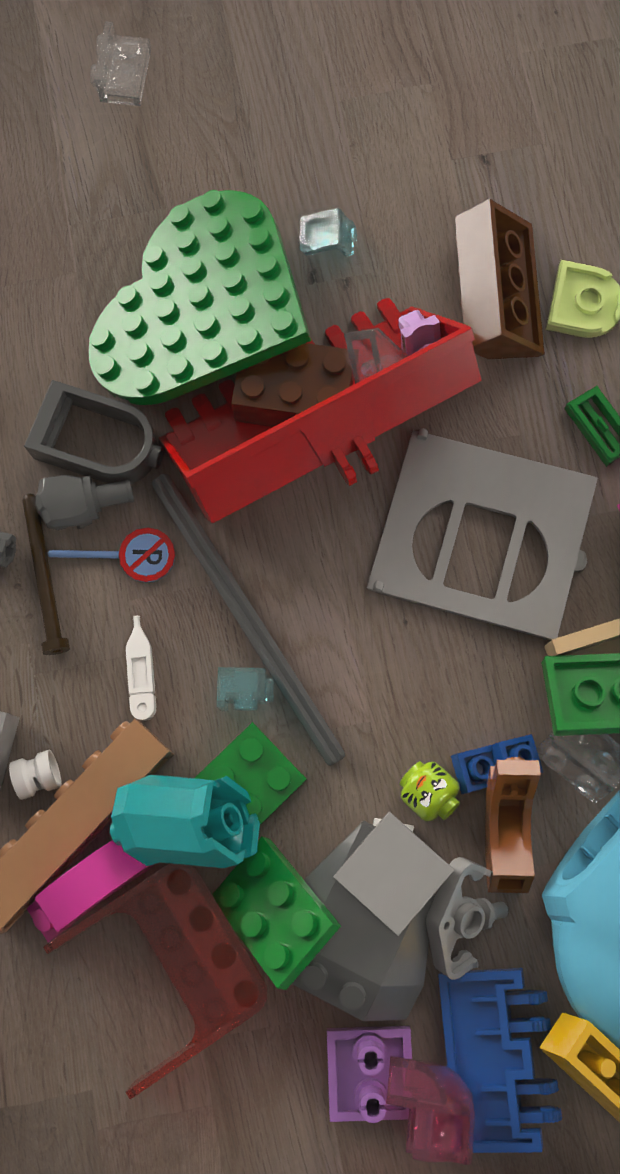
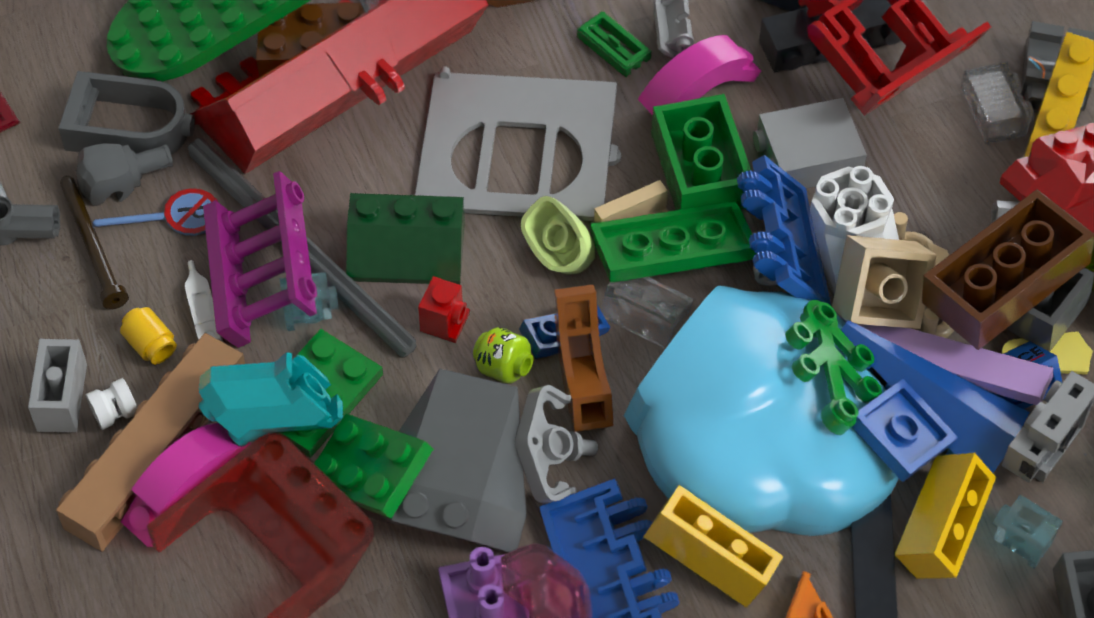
camera: 15 degrees left, 20 degrees down
light grey tile [333,811,454,936] -> none
none -> yellow brick [120,307,177,365]
none -> magenta fence [203,171,317,348]
none -> dark green slope [346,193,465,285]
none -> red brick [418,276,470,343]
none -> yellowish green piece [521,196,595,274]

